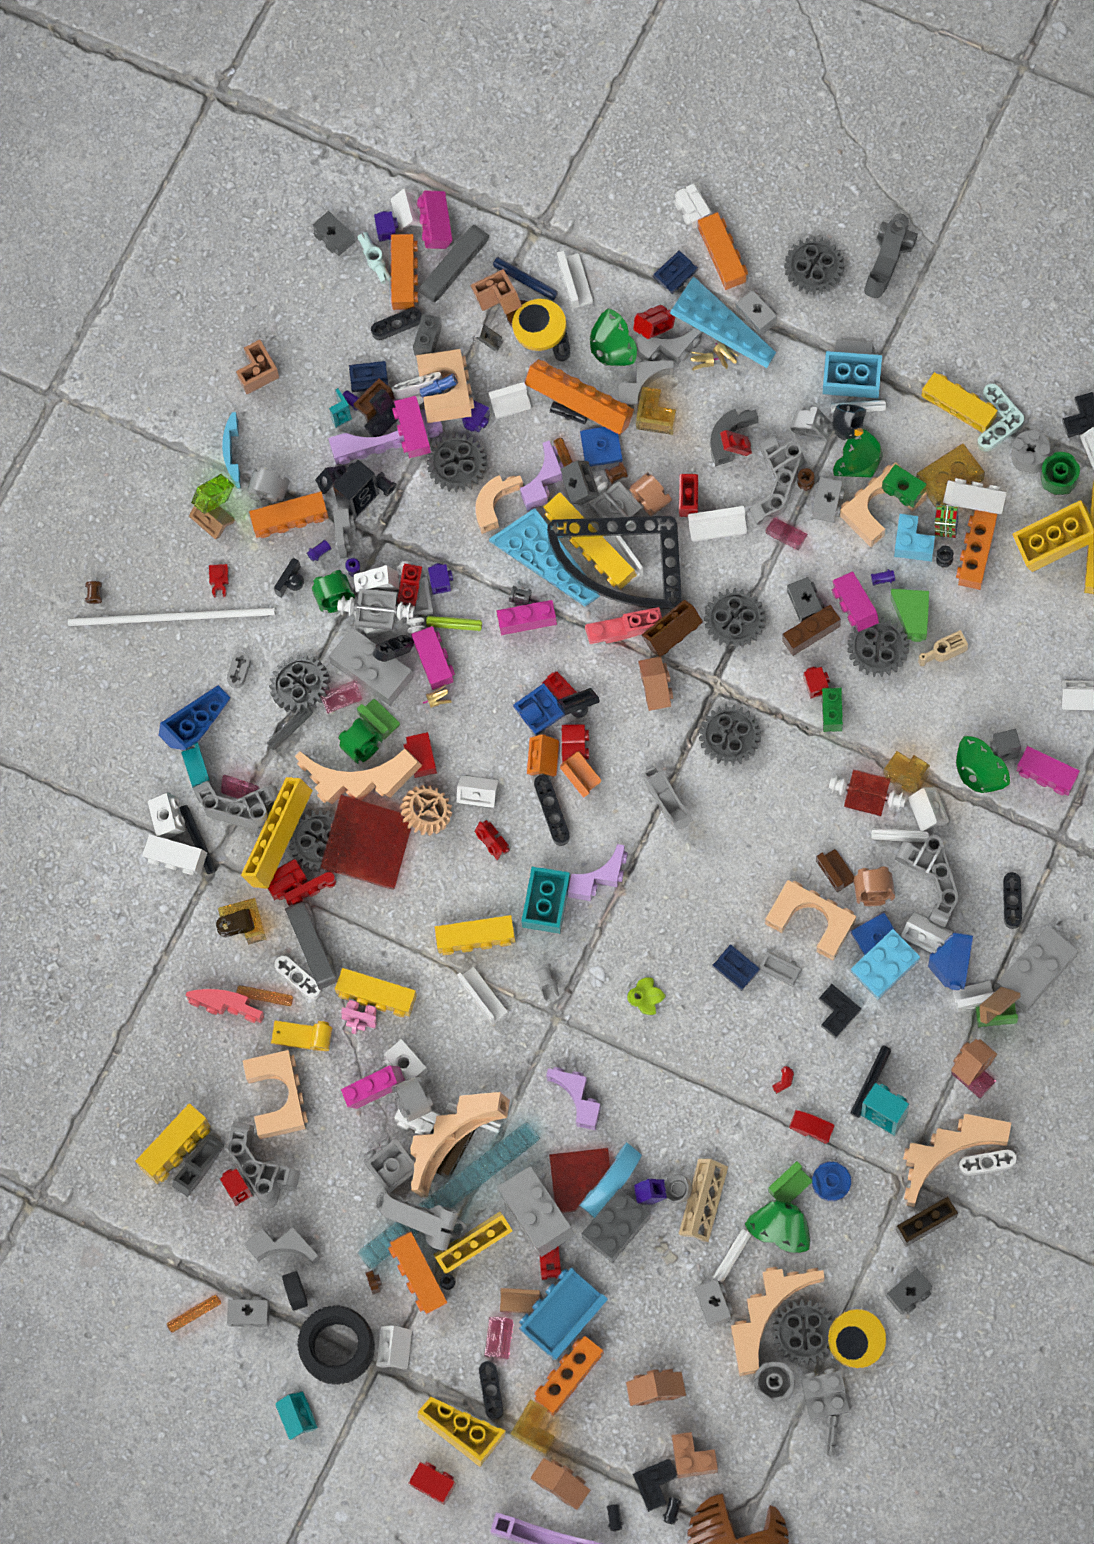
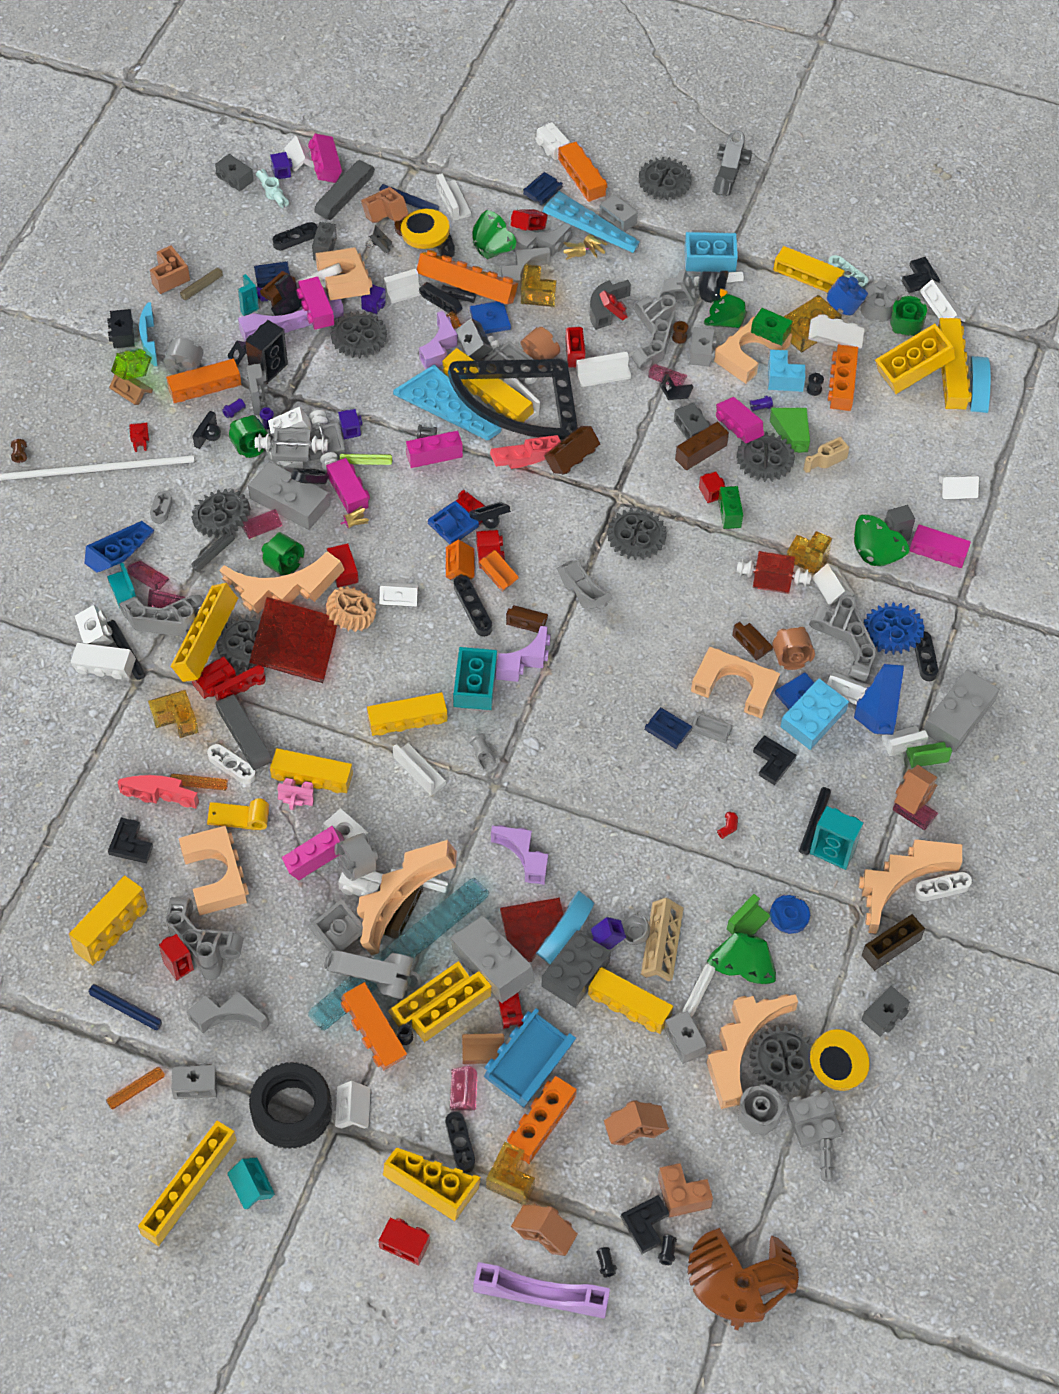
camera: 15 degrees left, 15 degrees down
dark grey slope [172,1134,224,1197] -> none
dark brown piece [216,909,255,938] -> none
black tyre [282,1271,308,1311] -> none
bright green panel [357,699,400,740] -> none
reddish brown plate [365,1270,382,1294] -> none
black bush [376,472,397,497] -> none
orange brick [391,234,418,310] -> none
red slope [397,564,423,607] -> none
blue pin [419,373,458,398] -> none
red hinge [474,820,510,860] -> none
light nougat arch [475,475,523,534] -> none
reddish brown bush [604,462,628,485] -> none
lime plate [627,977,666,1015] -> none
nougat brick [638,656,674,711] -> none
dark grey gear [704,588,766,649] -> none
red slope [789,1110,835,1144] -> none
white axle [871,828,929,843] -> none
piece [934,505,958,538] -> none
medium nougat panel [980,987,1021,1024] -> none
none -> dark blue axle [88,984,162,1030]
none -> black brick [107,309,135,349]
none -> black plate [108,817,153,864]
none -> clear pink slope [127,561,169,592]
none -> yellow brick [138,1120,237,1246]
none -> dark tan axle [180,267,223,300]
none -> yellow brick [412,971,492,1043]
none -> black beam [419,282,463,316]
none -> reddish brown panel [506,605,548,633]
none -> yellow brick [588,967,674,1034]
none -> black bracket [660,374,693,400]
none -> blue brick [826,276,868,316]
none -> blue gear [864,602,924,655]

